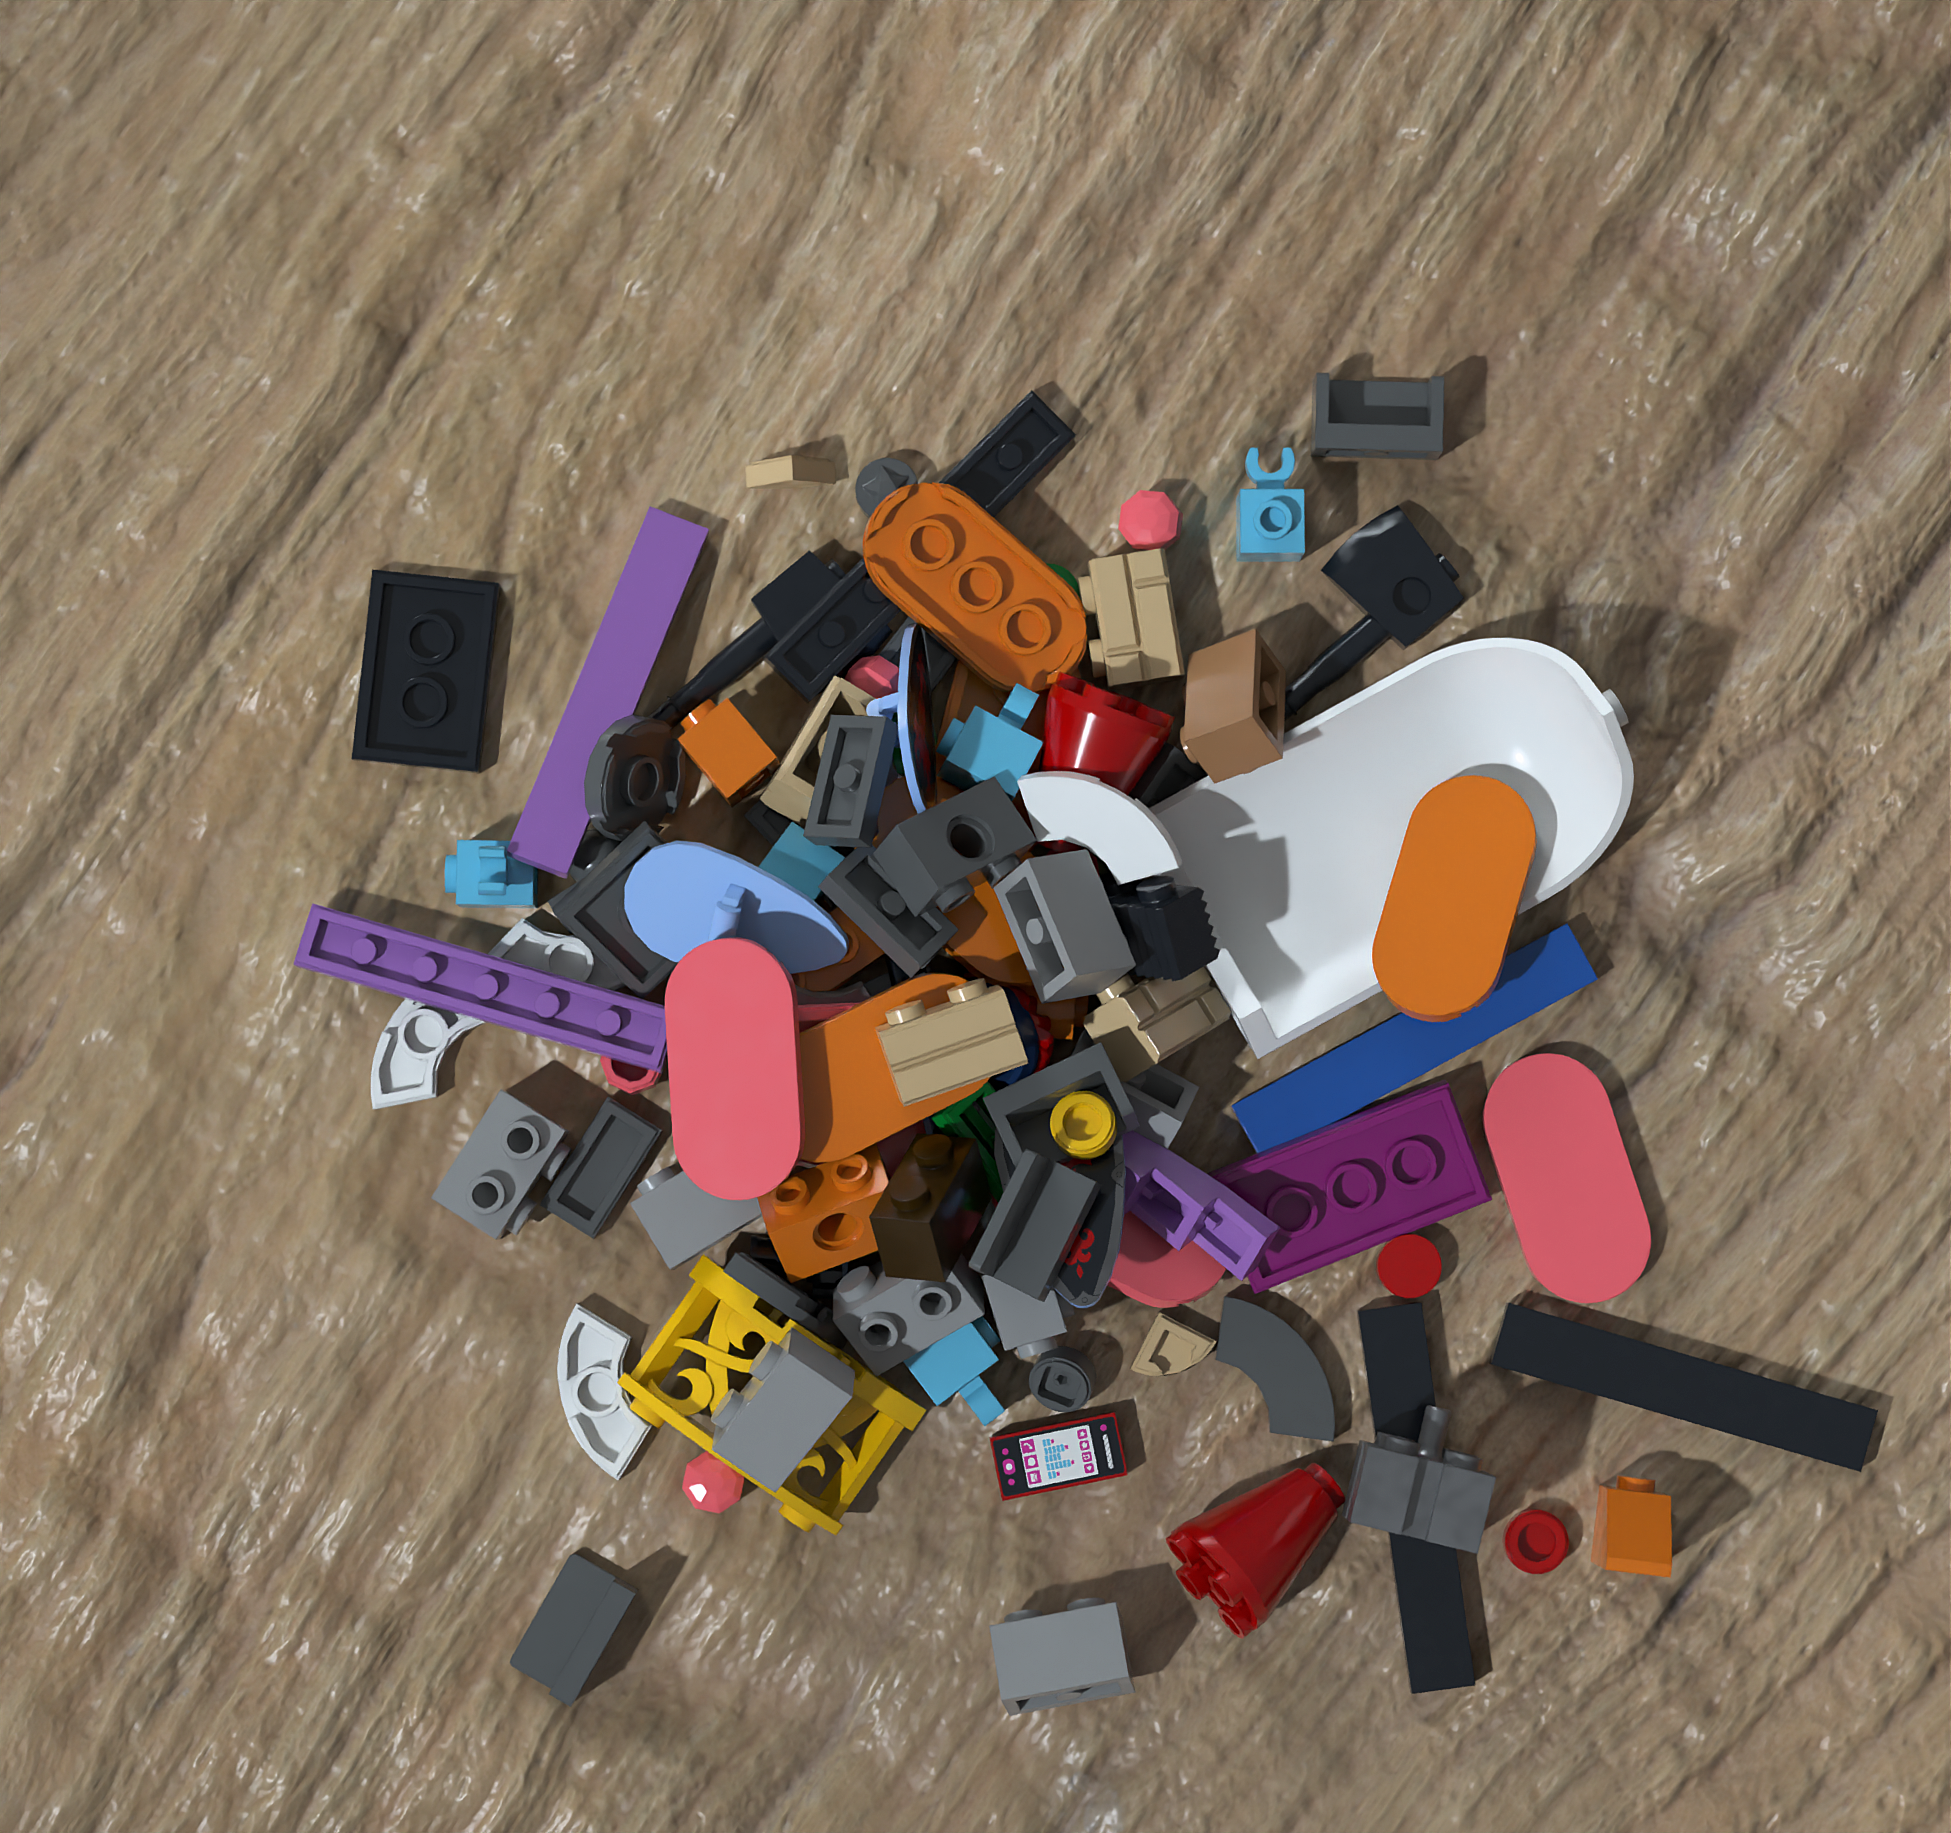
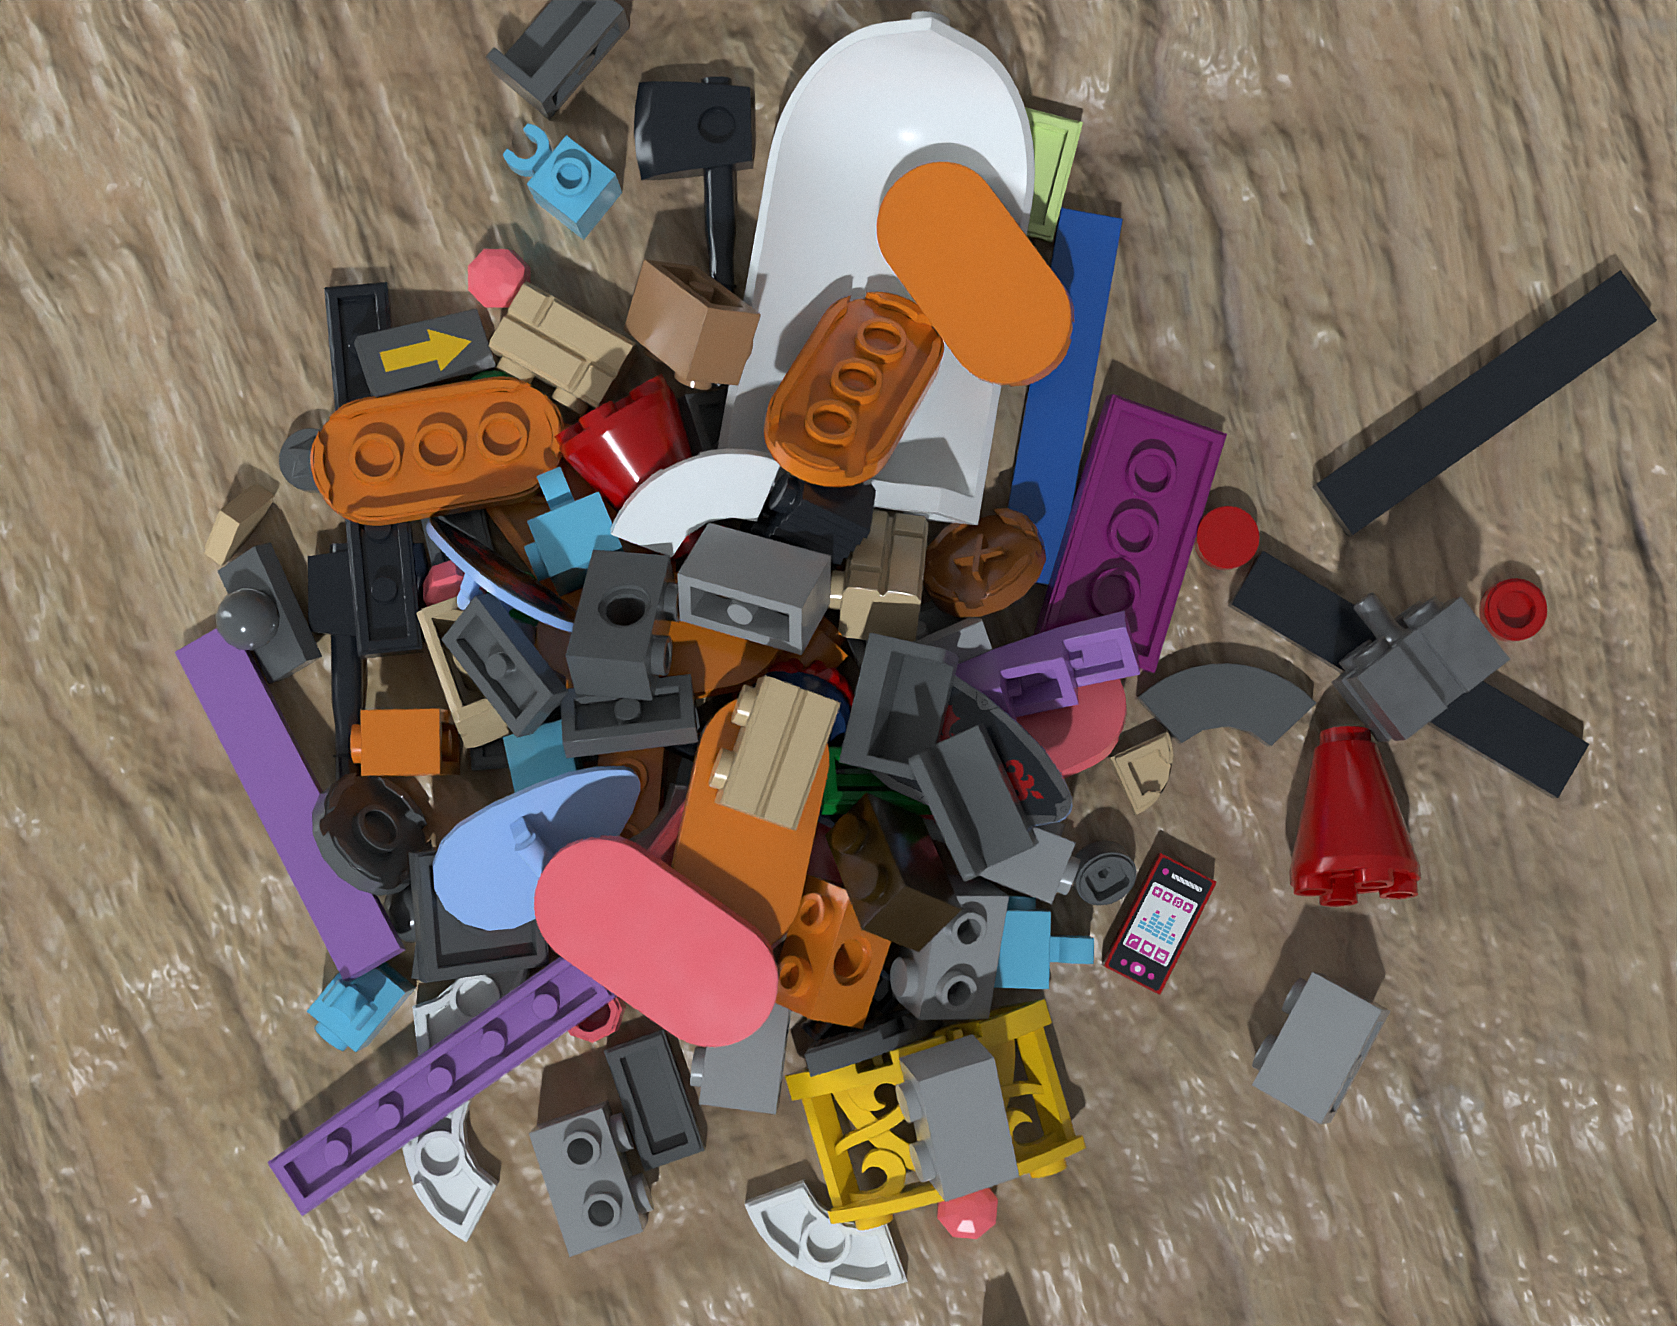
camera: 45 degrees left, 0 degrees up
black tile [352,569,501,774] -> none
yellow tile [1050,1091,1117,1160] -> none
coral tile [1482,1053,1651,1303] -> none
orange slope [1591,1475,1672,1578] -> none
none -> dark grey tile [215,542,322,684]
none -> dark grey tile [354,308,496,398]
none -> orange tile [764,292,944,487]
none -> dark orange tile [923,508,1046,617]
none -> yellowish green tile [1025,107,1083,243]

